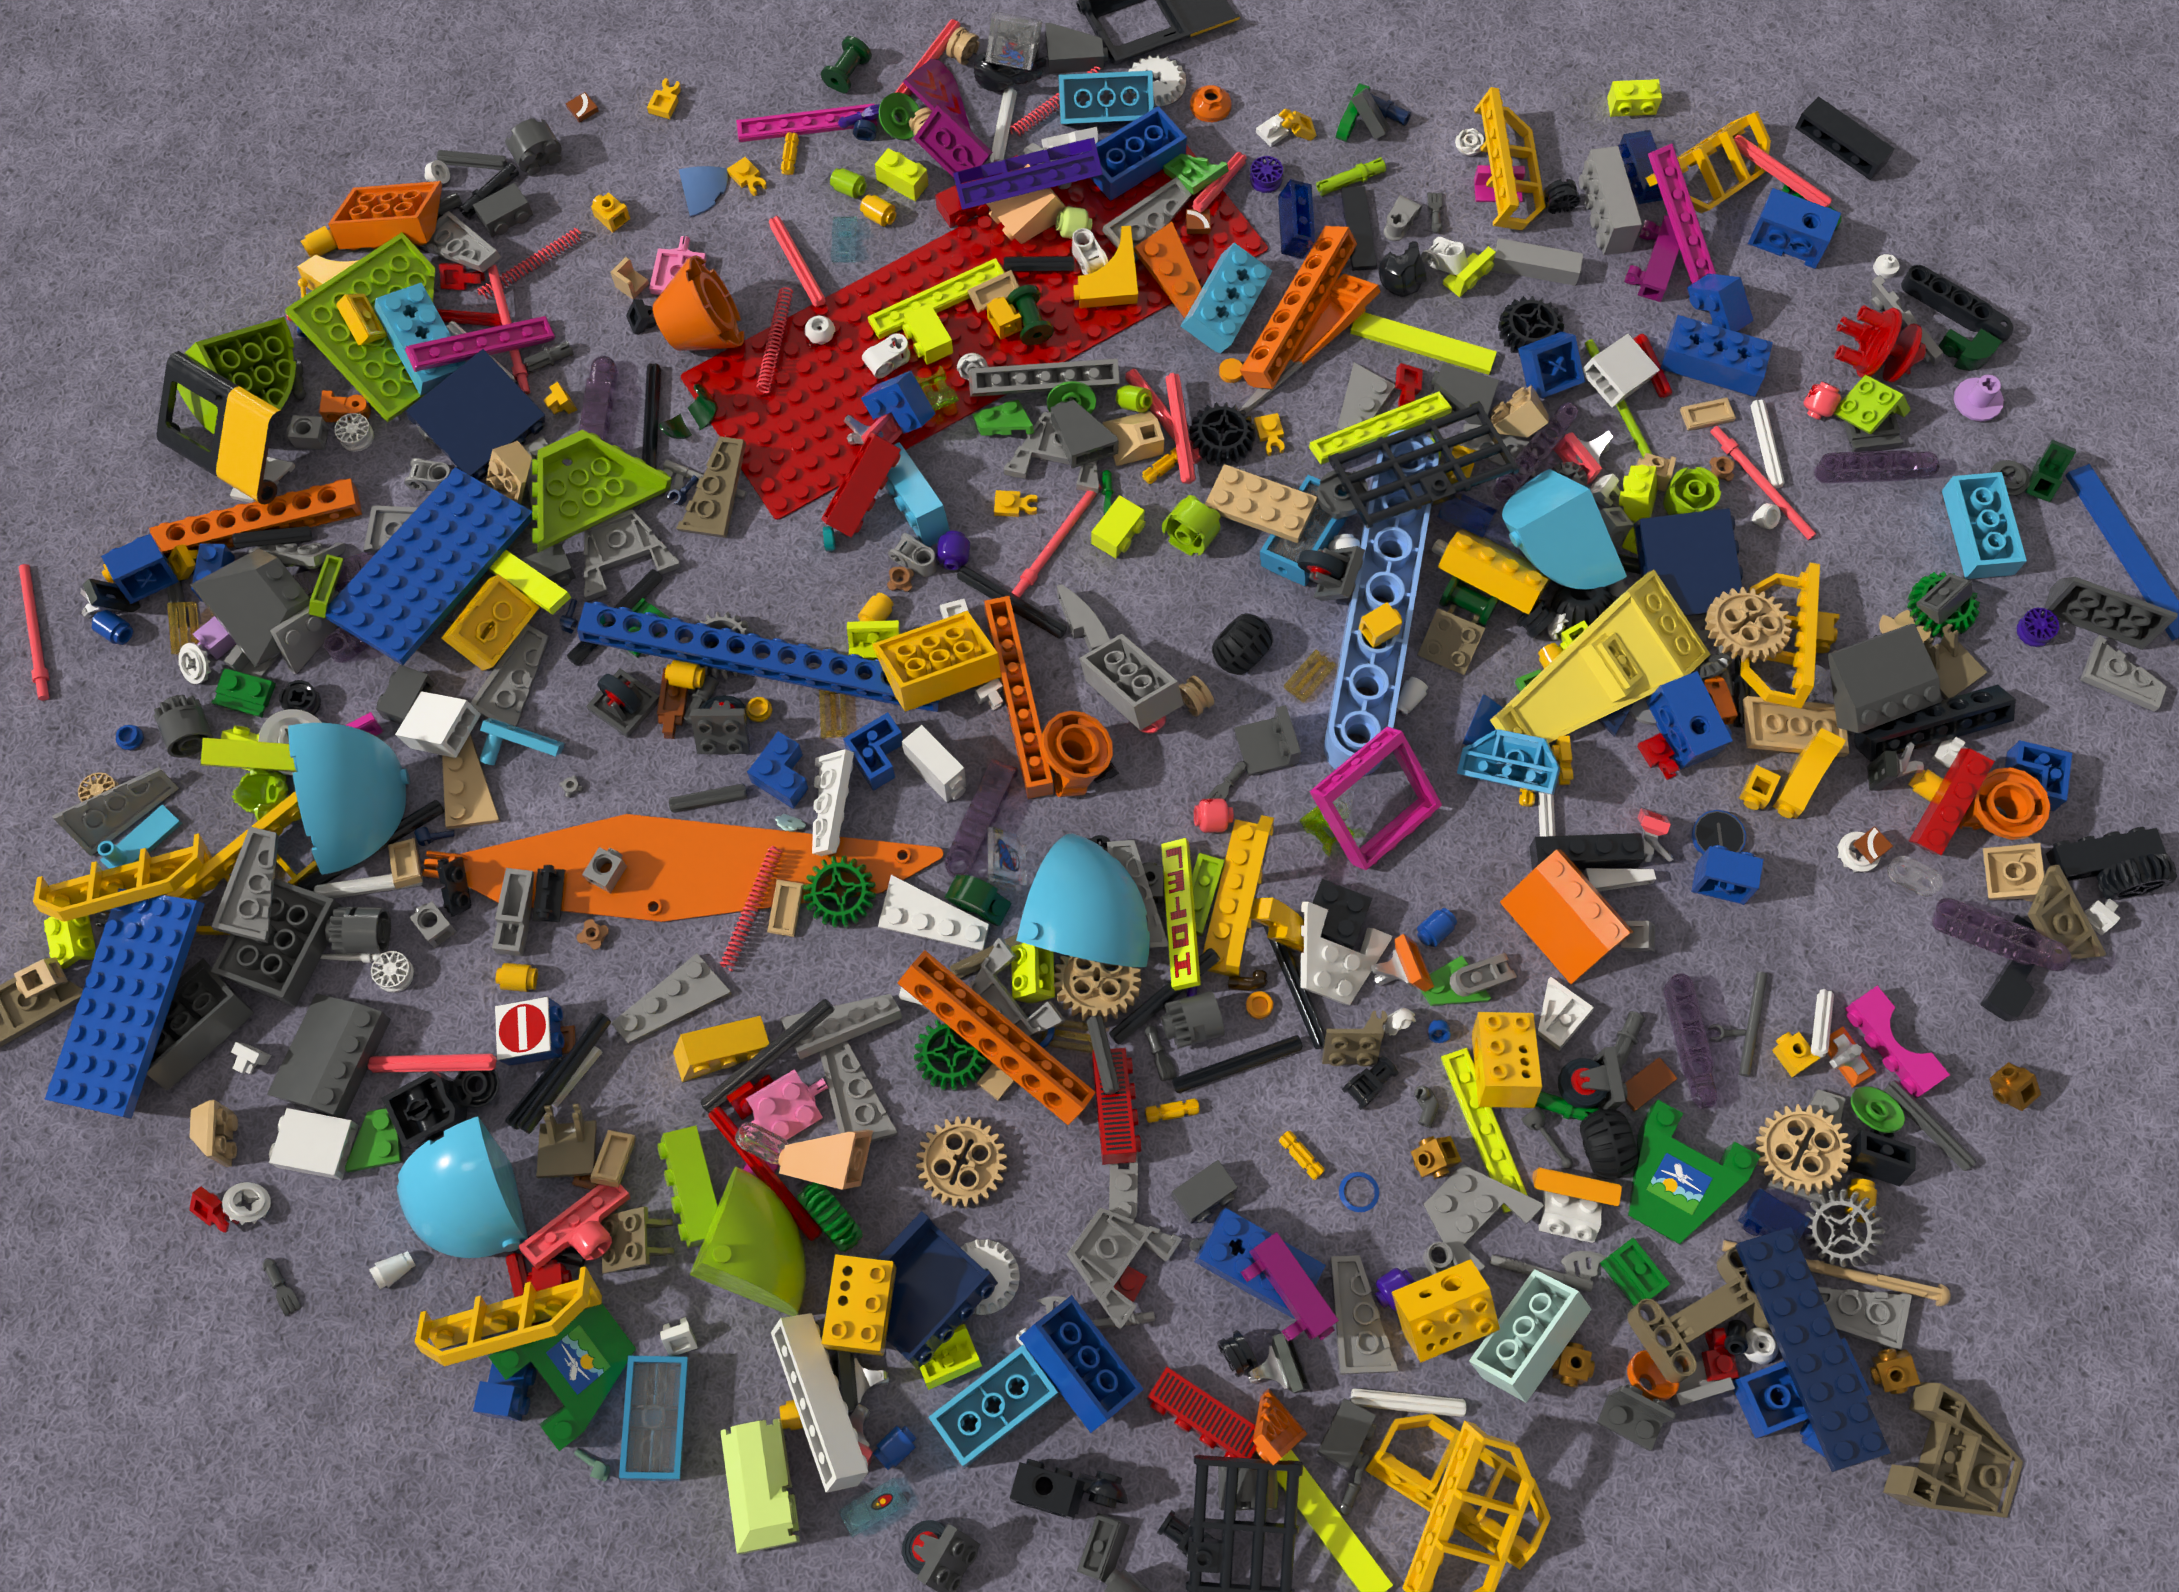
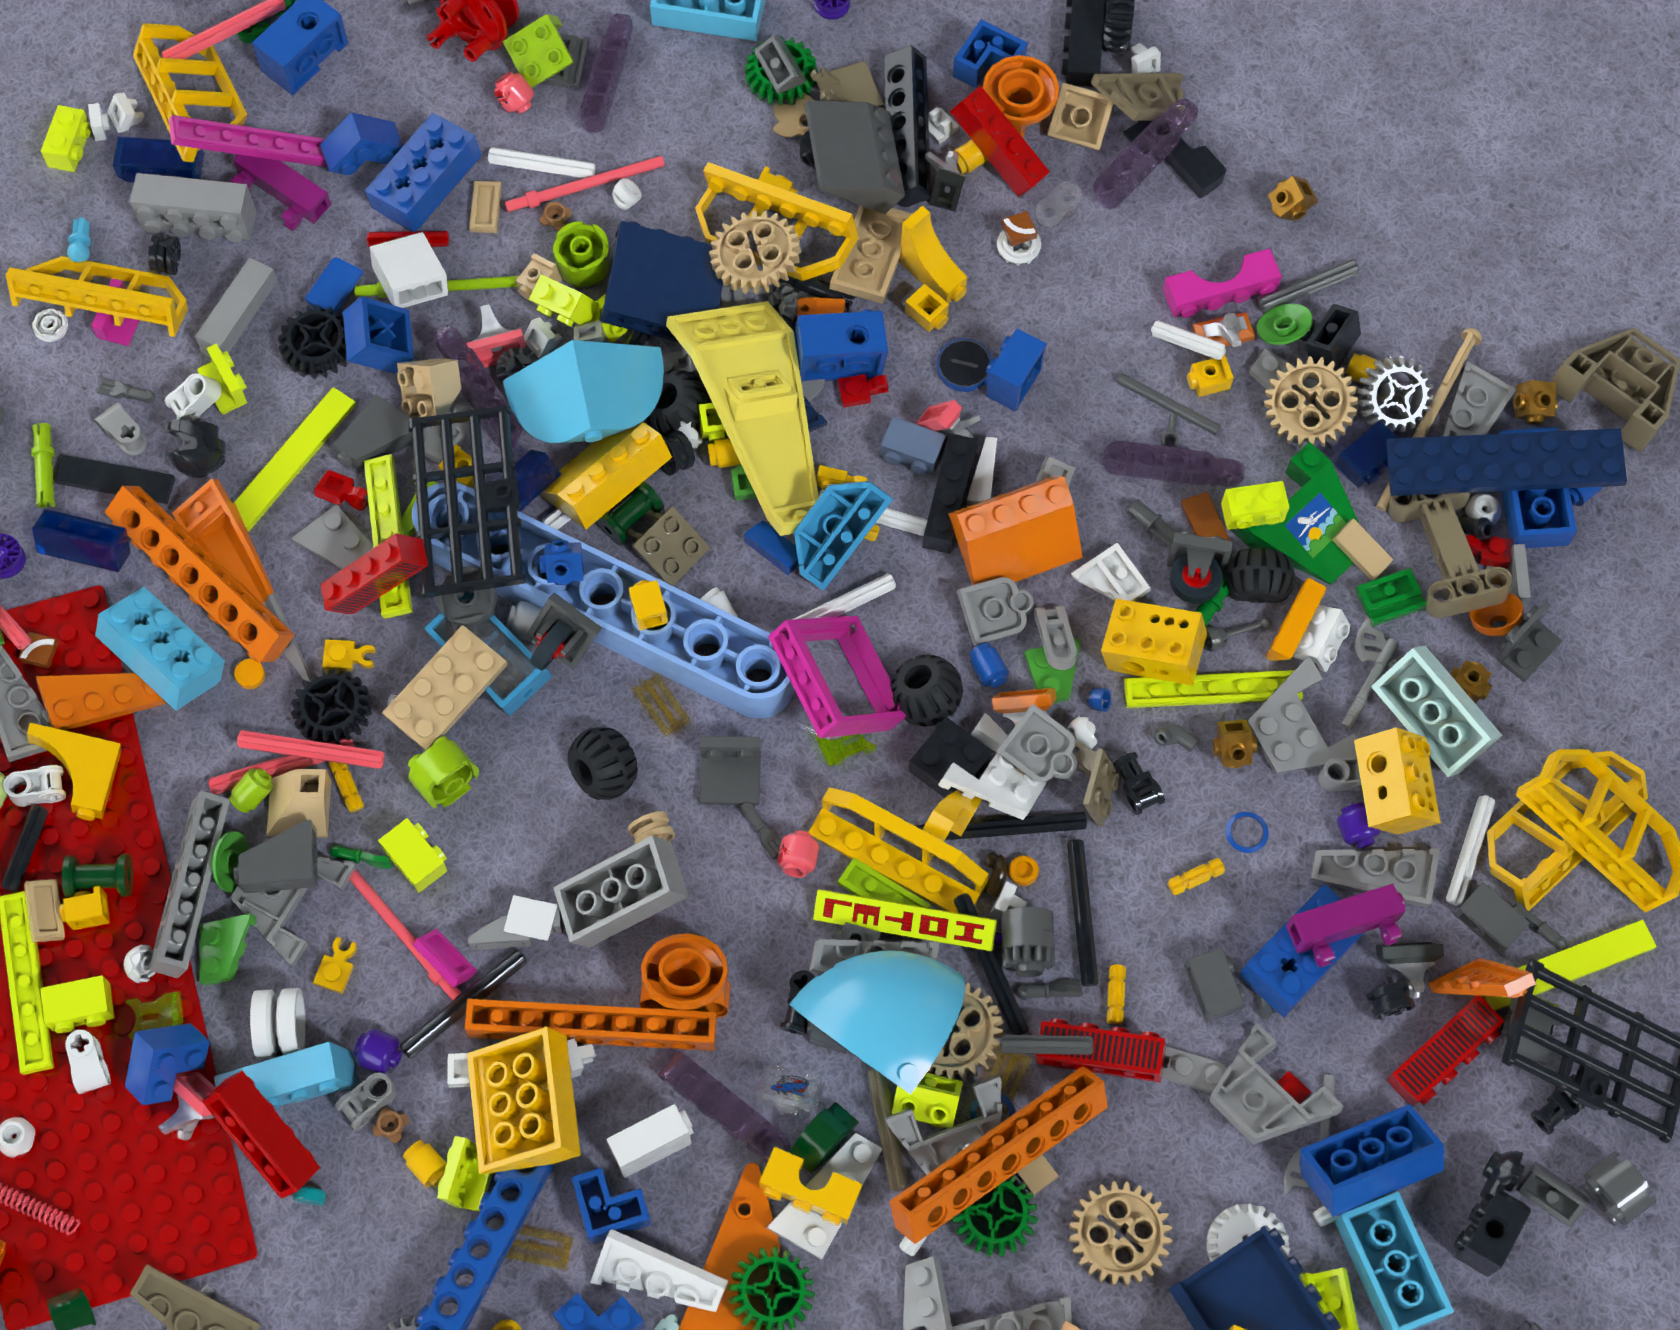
camera: 75 degrees left, 0 degrees up
none -> medium azure axle [67,217,91,262]
none -> white plate [88,103,110,141]
none -> white tile [107,93,144,133]
none -> white wheel [250,988,306,1059]
none -> blue slope [305,257,364,315]
none -> red brick [320,533,428,615]
none -> dark pink tile [413,928,477,988]
none -> white sticker [504,895,557,941]
none -> blue brick [540,540,584,585]
none -> yellow arch [759,1147,862,1226]
none -> white axle [792,573,896,620]
none -> sand blue brick [880,416,946,475]
none -> black wheel [891,654,963,727]
none -> light grey plate [957,577,1034,646]
none -> white tile [989,881,1027,920]
none -> light grey plate [996,704,1077,782]
none -> neon yellow brick [1221,481,1289,530]
none -> tan tile [1332,519,1393,581]

